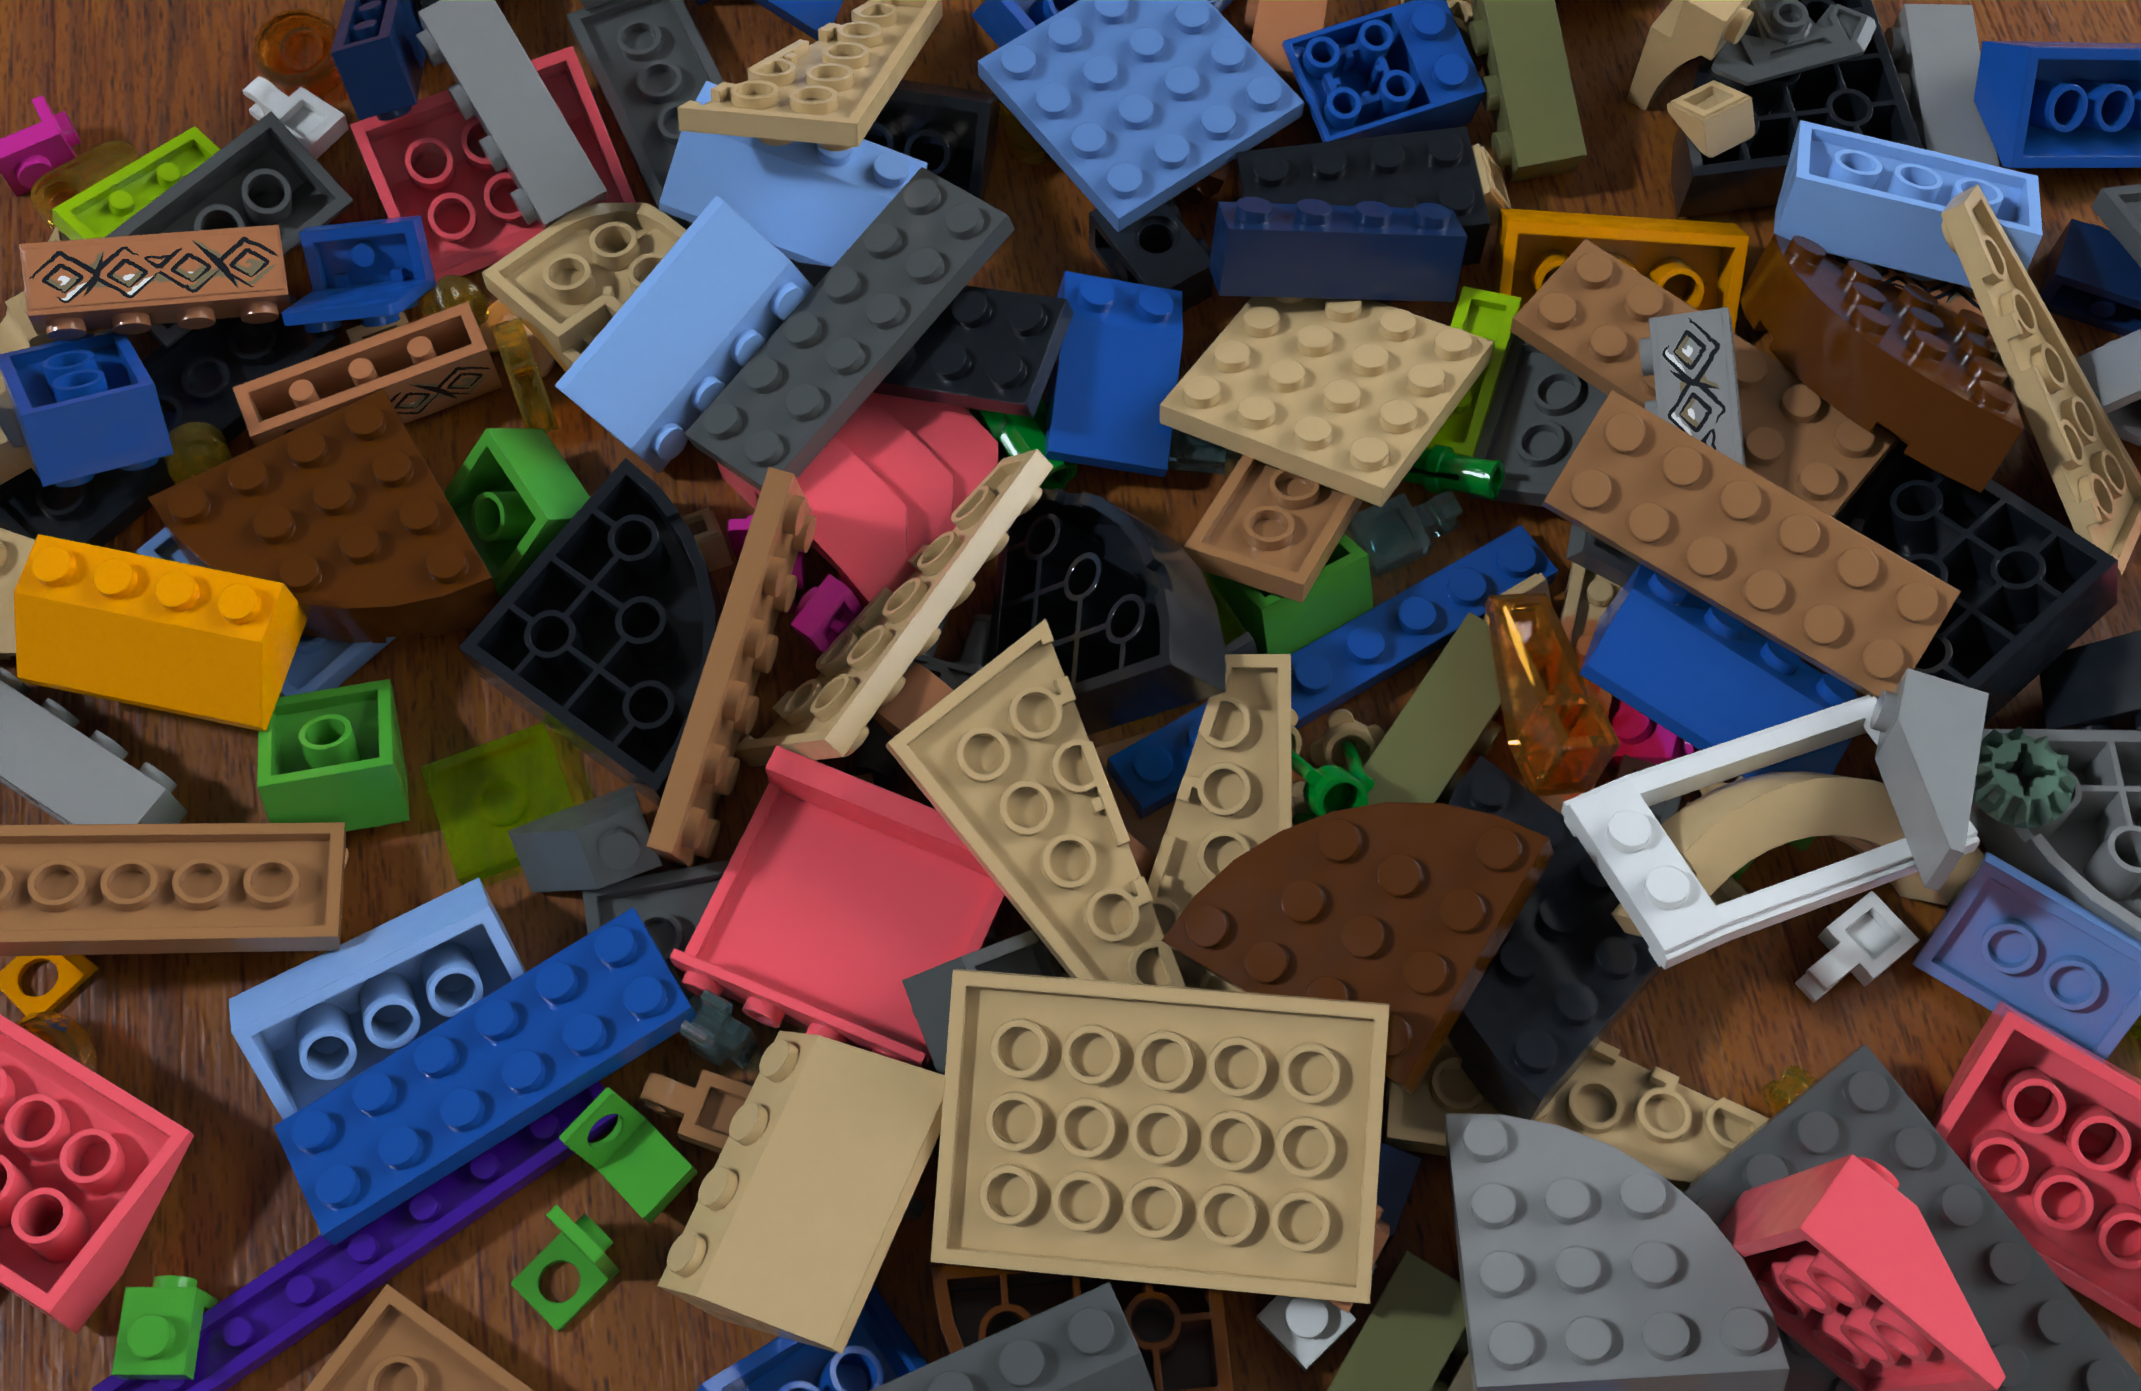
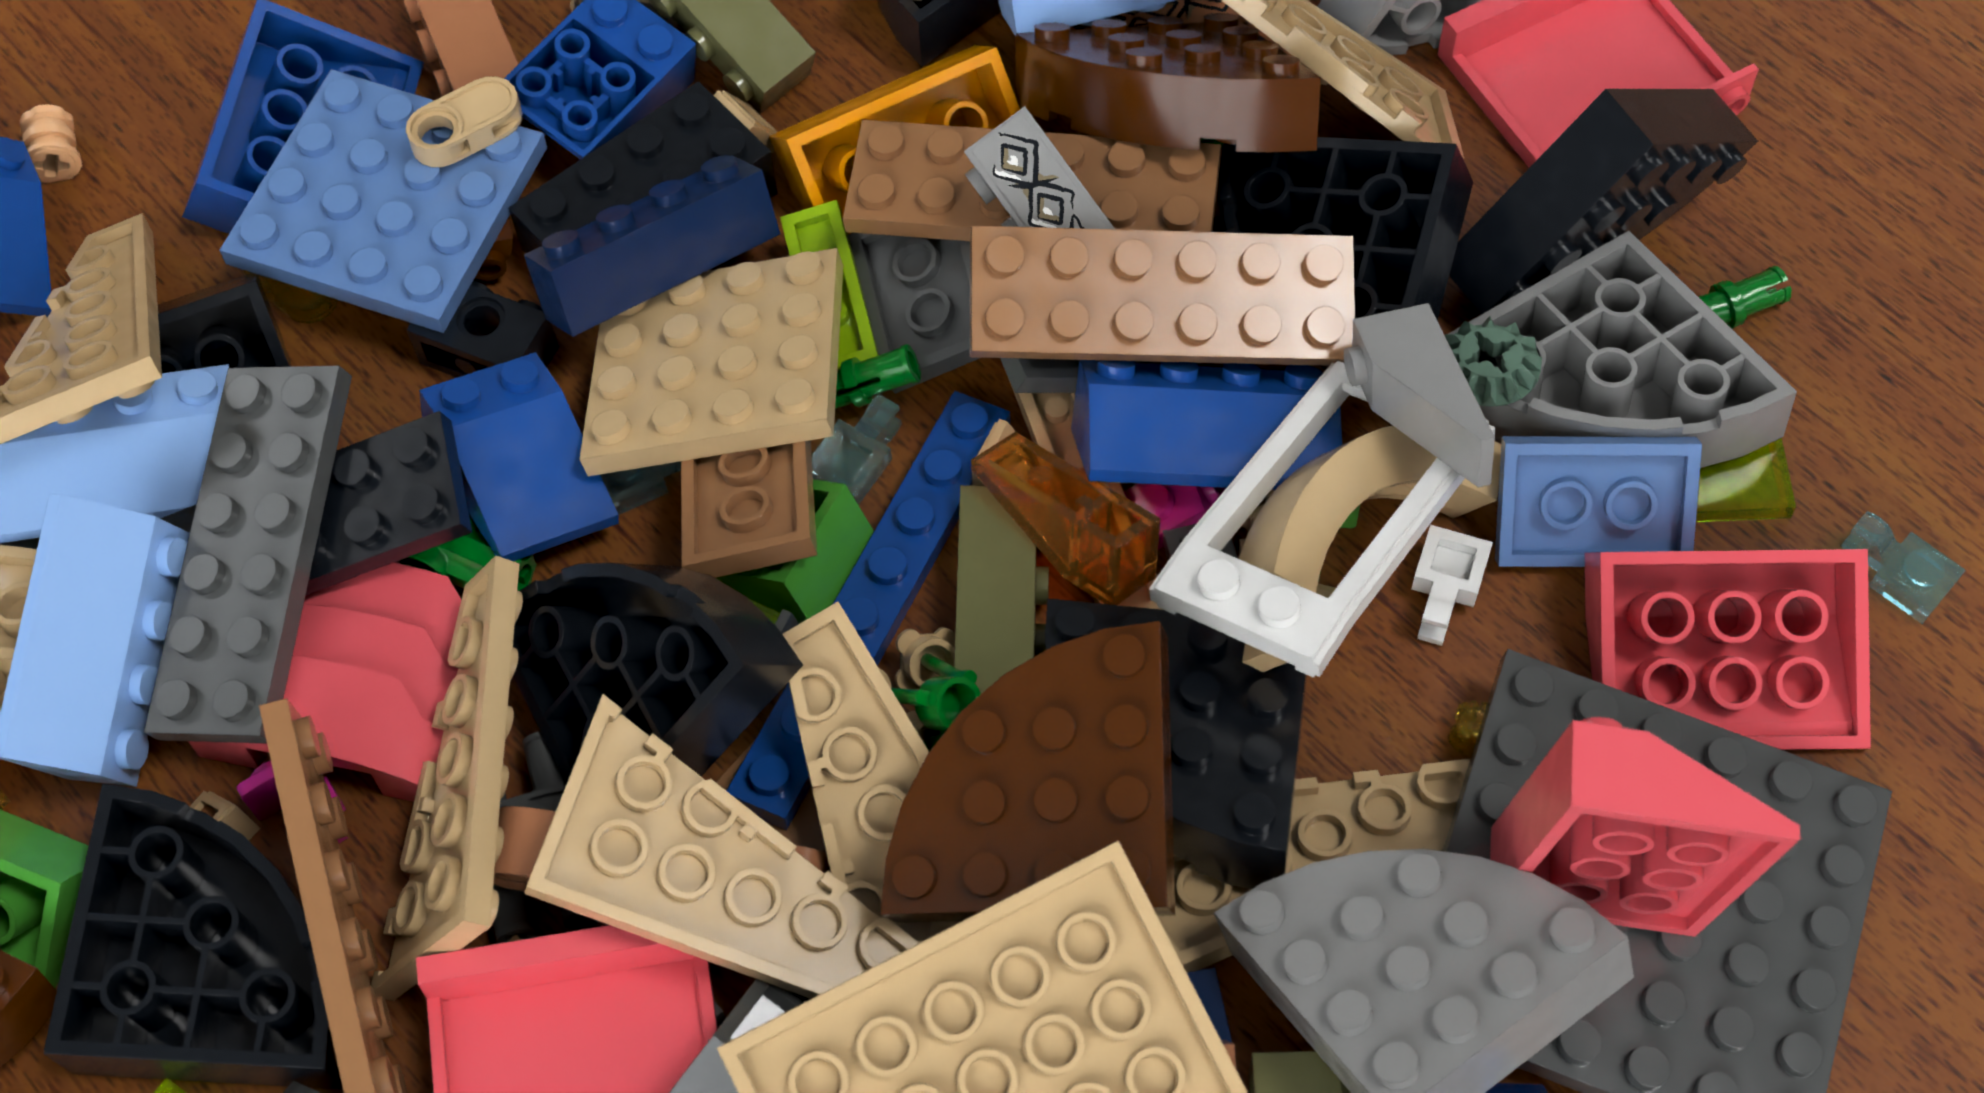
camera: 30 degrees left, 5 degrees down
dark pink bracket [790,574,864,656] -> none
none -> tan piece [406,76,522,167]

